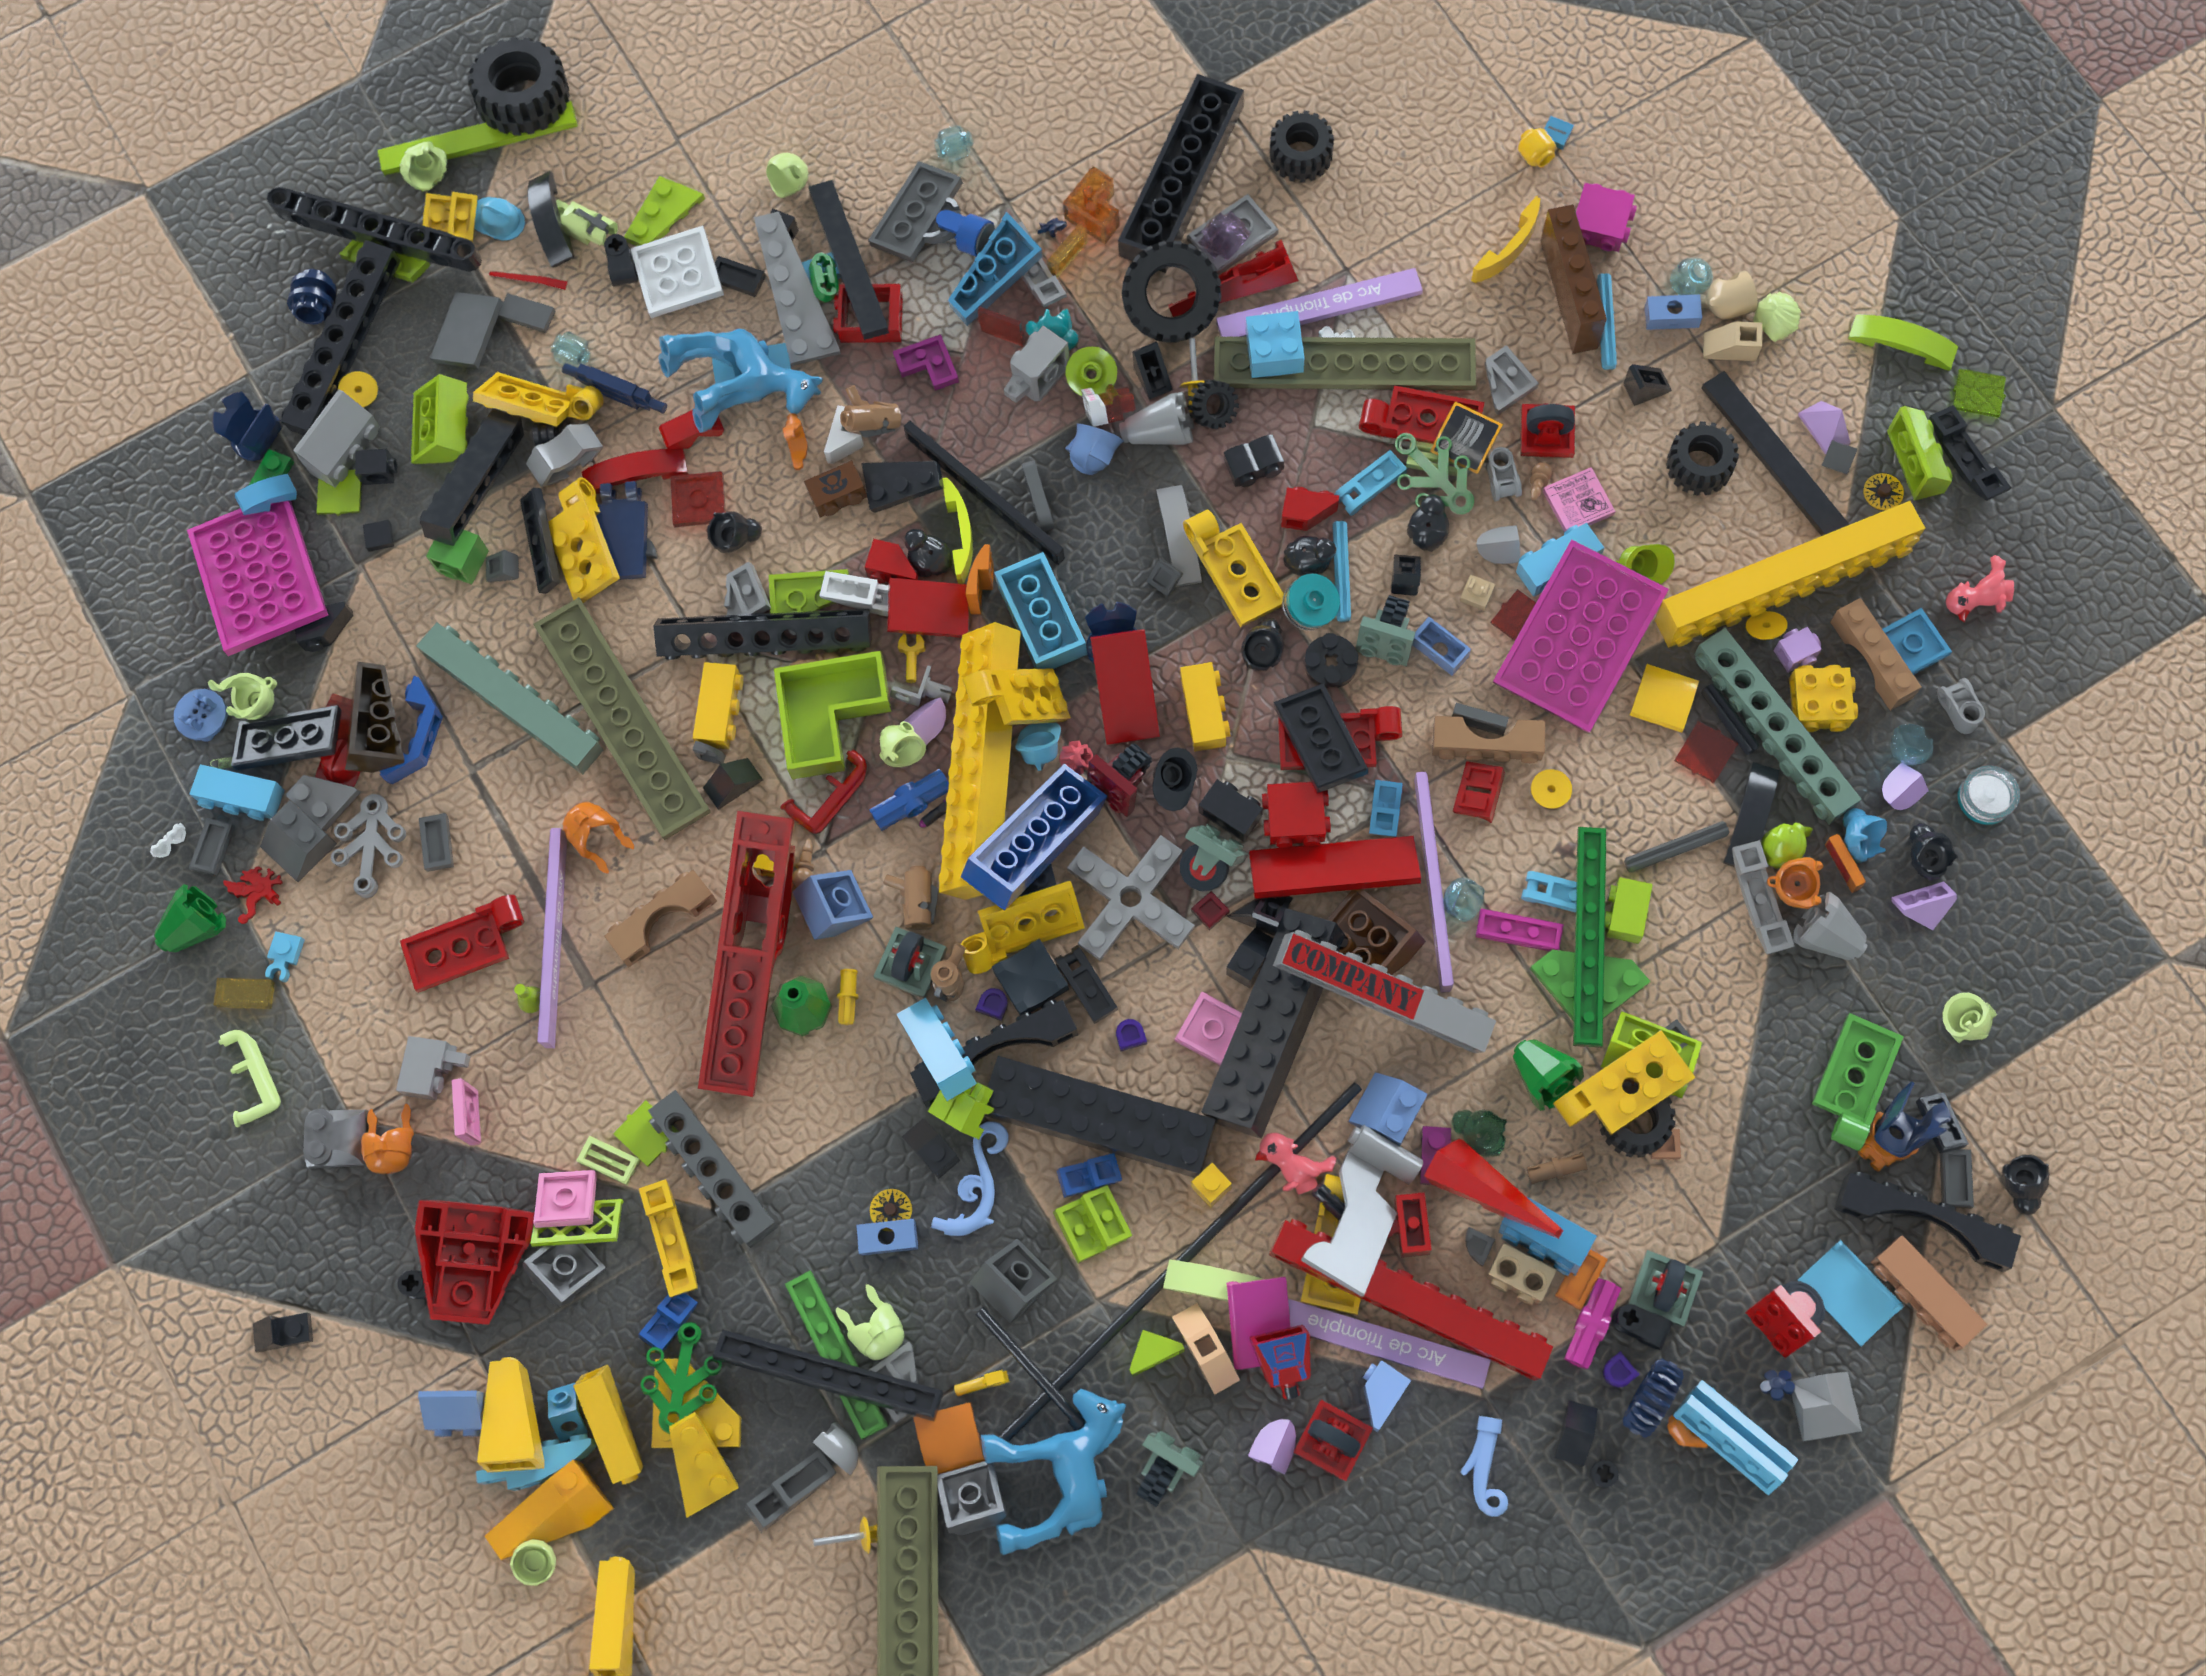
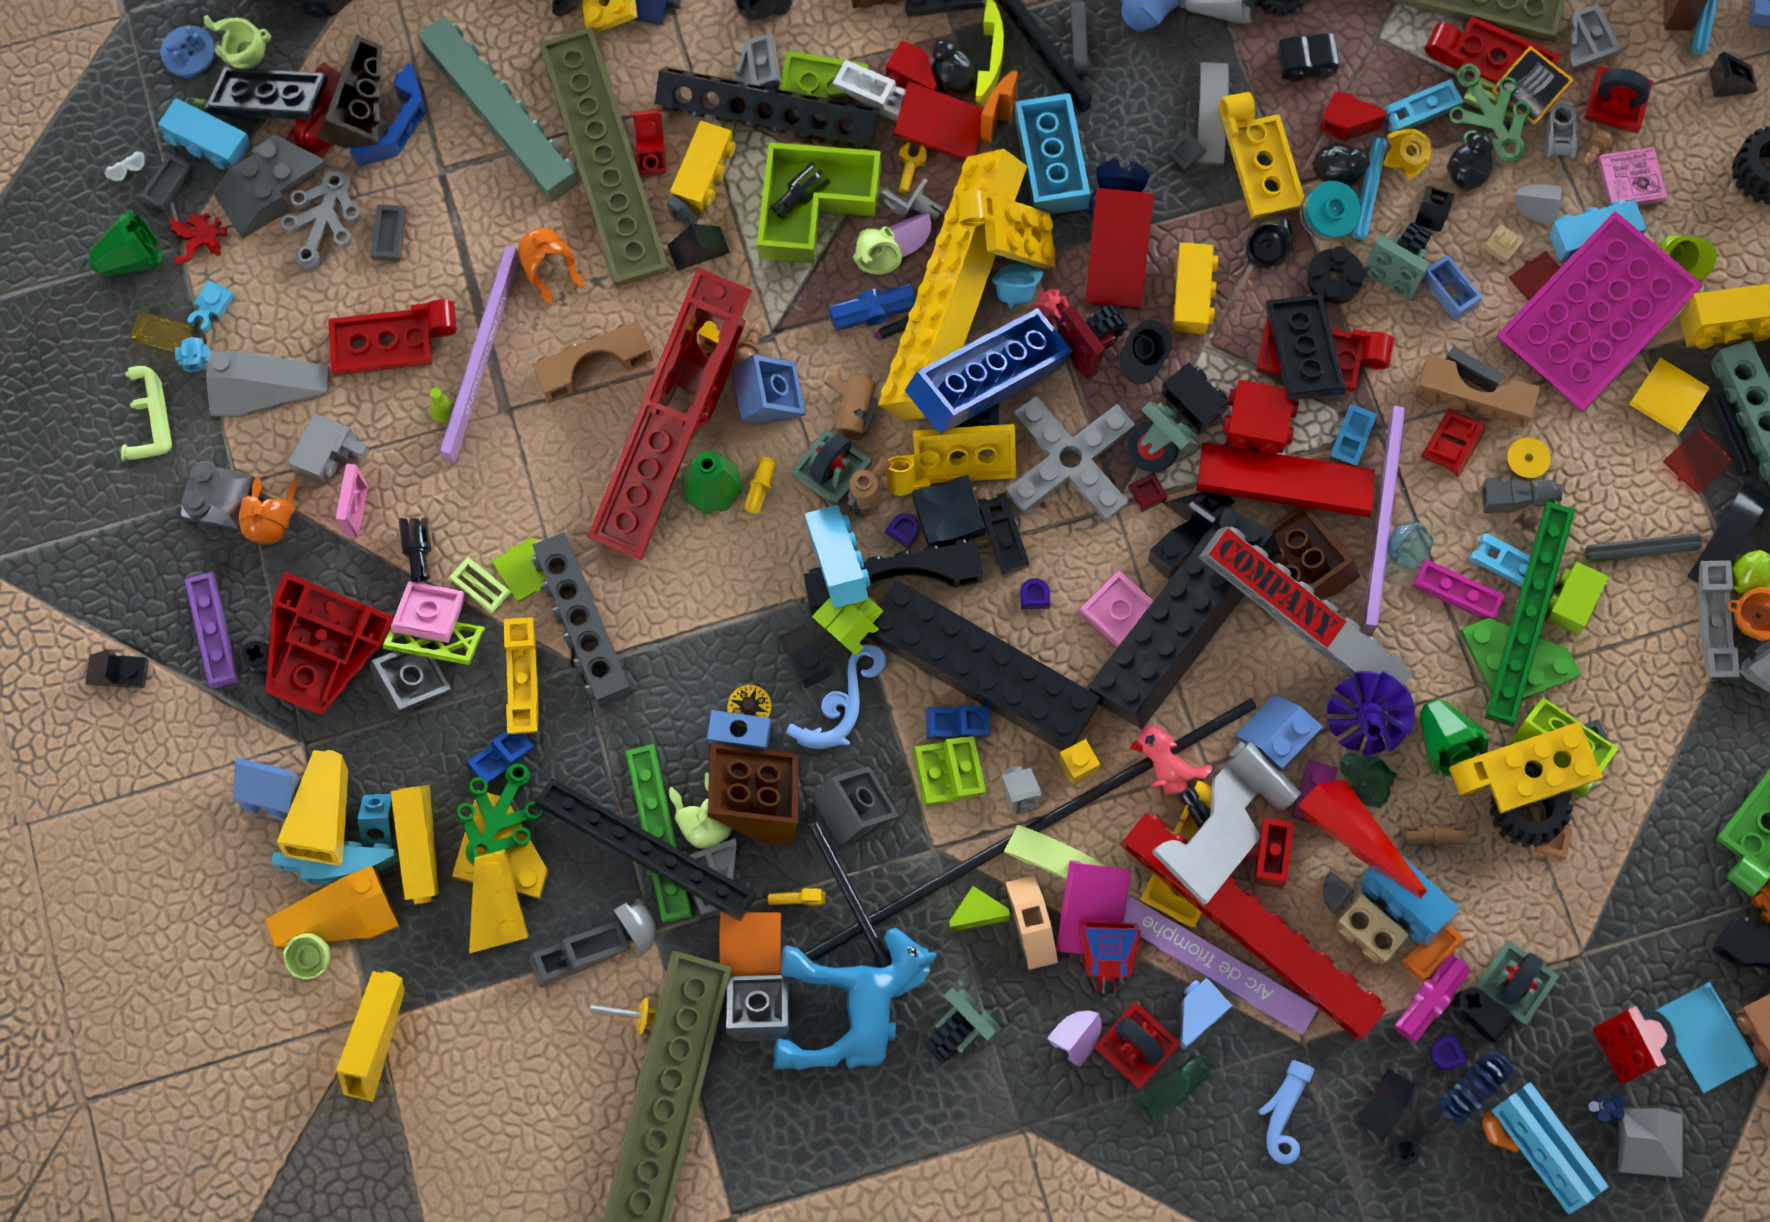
camera: 10 degrees right, 0 degrees up
red piece [780,749,867,834] -> none
none -> medium azure gear [175,338,211,372]
none -> medium lavender tile [184,571,240,689]
none -> light grey wedge [206,350,330,417]
none -> black arm [399,518,431,582]
none -> red slope [633,109,667,175]
none -> reddish brown slope [707,743,799,846]
none -> black arm [771,161,830,220]
none -> light grey slope [1001,766,1042,816]
none -> clear green piece [1135,1053,1213,1124]
none -> dark purple piece [1327,671,1415,756]
none -> yellow piece [1383,129,1432,180]
none -> dark grey piece [1481,478,1563,513]

